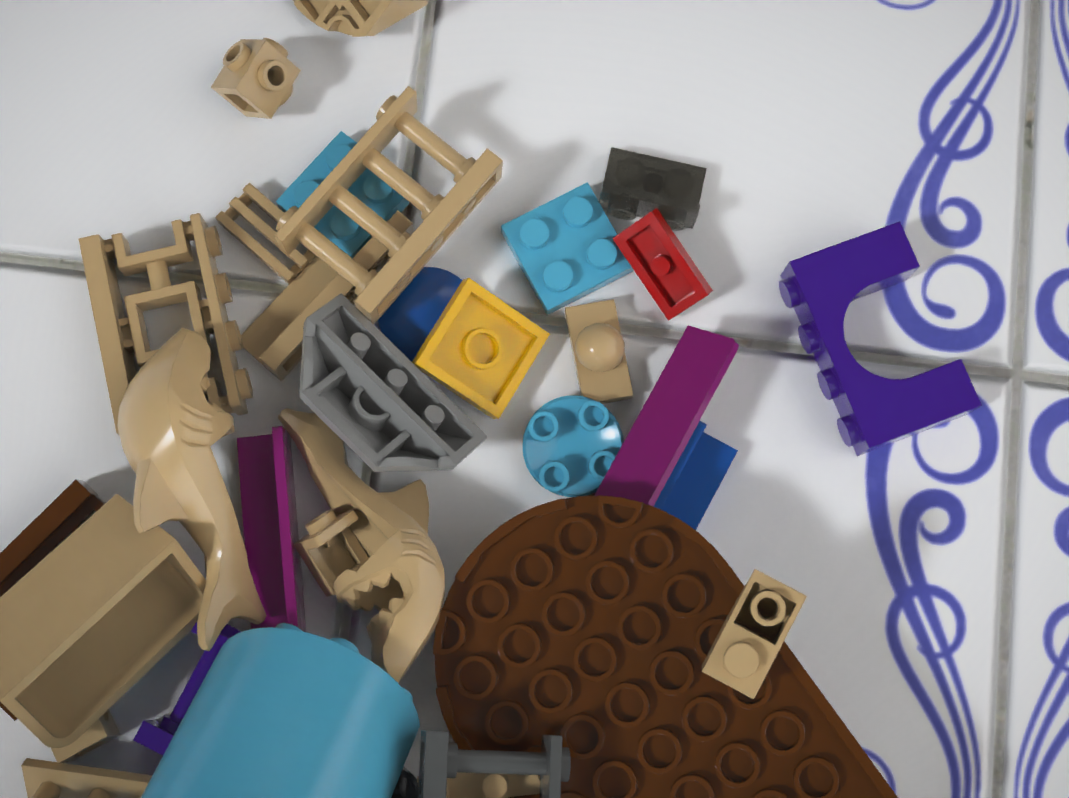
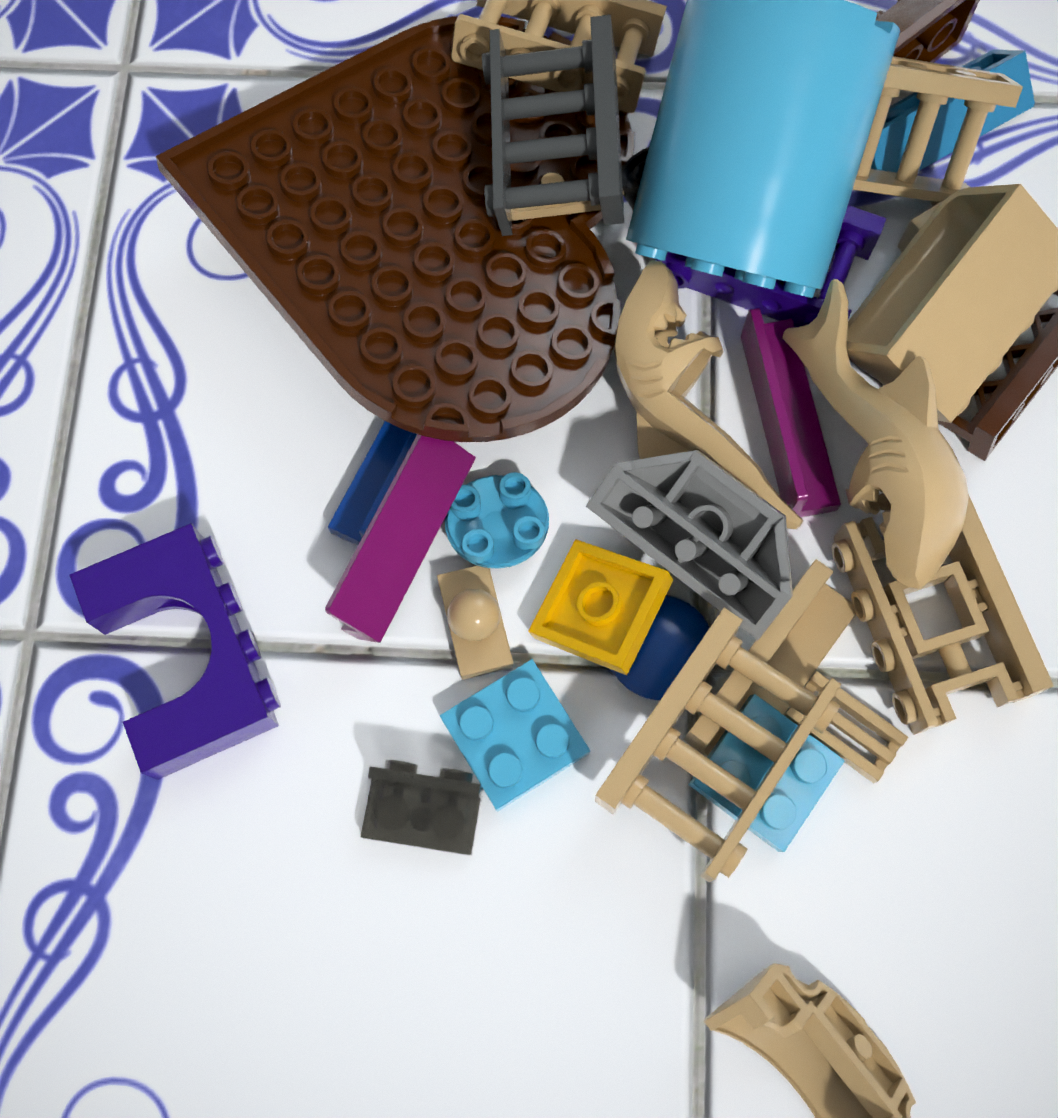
camera: 175 degrees left, 5 degrees down
tan brick [211,38,301,119] -> none
tan bracket [294,509,369,597] -> none
red plate [612,208,713,321] -> none
tan slope [702,569,807,699] -> none

